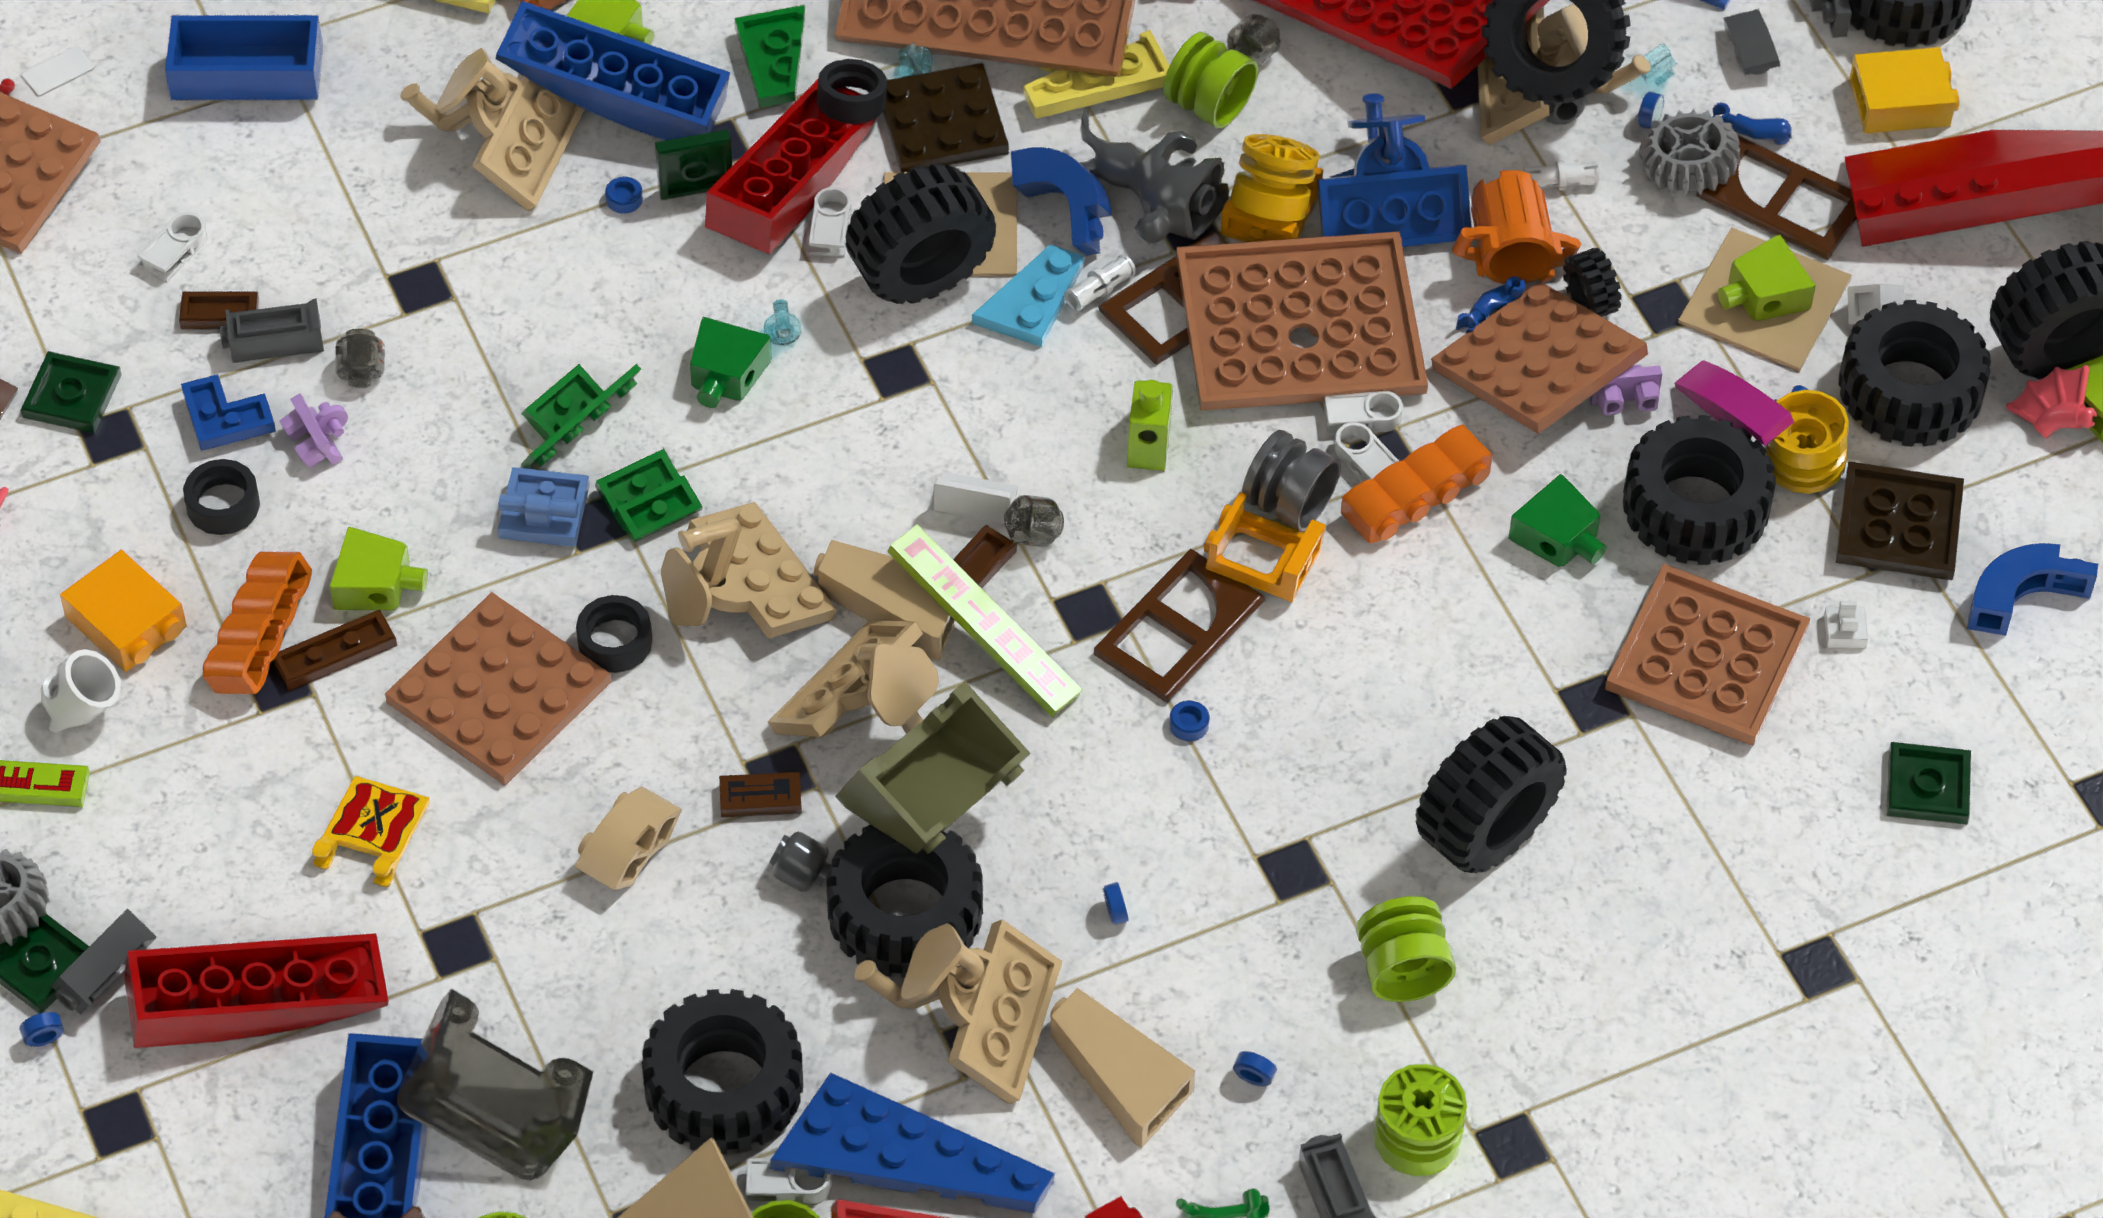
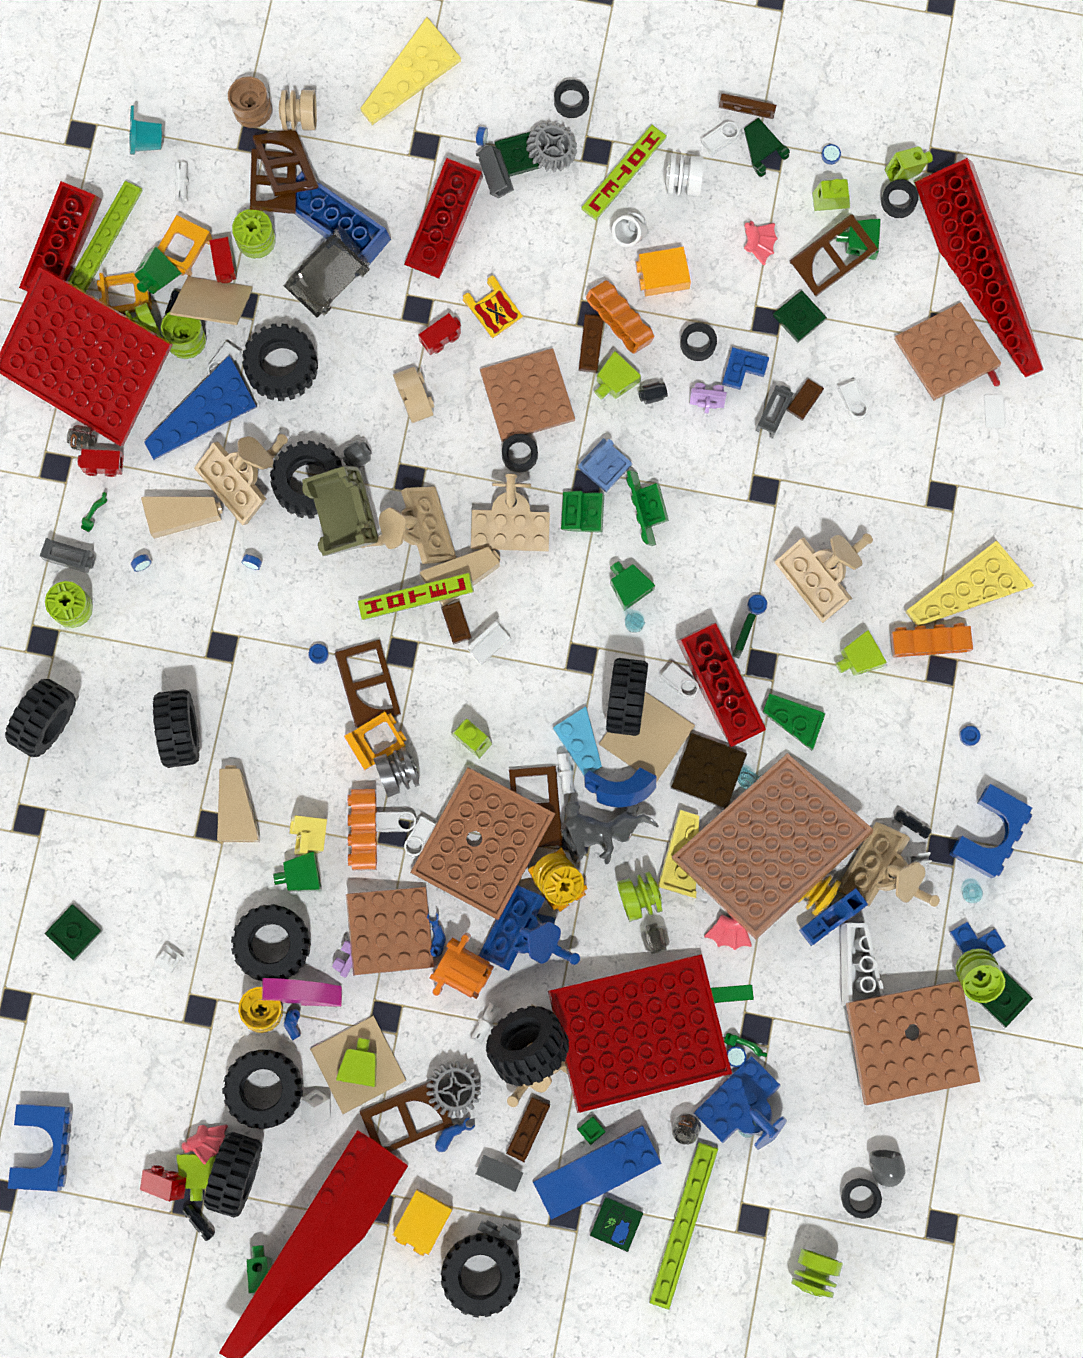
camera: 125 degrees right, 25 degrees up
blue piece [165,15,323,100] -> none
clear smoke head [335,329,385,388] -> none
blue slope [496,1,730,141] -> none
reddish brown tile [719,772,802,817] -> none
black tyre [817,59,887,124] -> none
clear smoke head [1004,495,1064,547] -> none
lime wheel [1356,896,1456,1002] -> none
black tyre [1563,248,1622,317] -> none
nougat plate [1605,564,1811,746] -> none
blue tile [1638,91,1664,129] -> none
clear light blue plate [1642,43,1677,86] -> none
dark brown plate [1835,461,1964,580] -> none
blue arch [1967,543,2098,636] -> none
none -> black tyre [5,679,76,757]
none -> tan slope [217,765,260,842]
none -> light yellow plate [289,815,327,856]
none -> red brick [418,313,461,355]
none -> reddish brown tile [506,1097,550,1163]
none -> black brick [638,381,668,405]

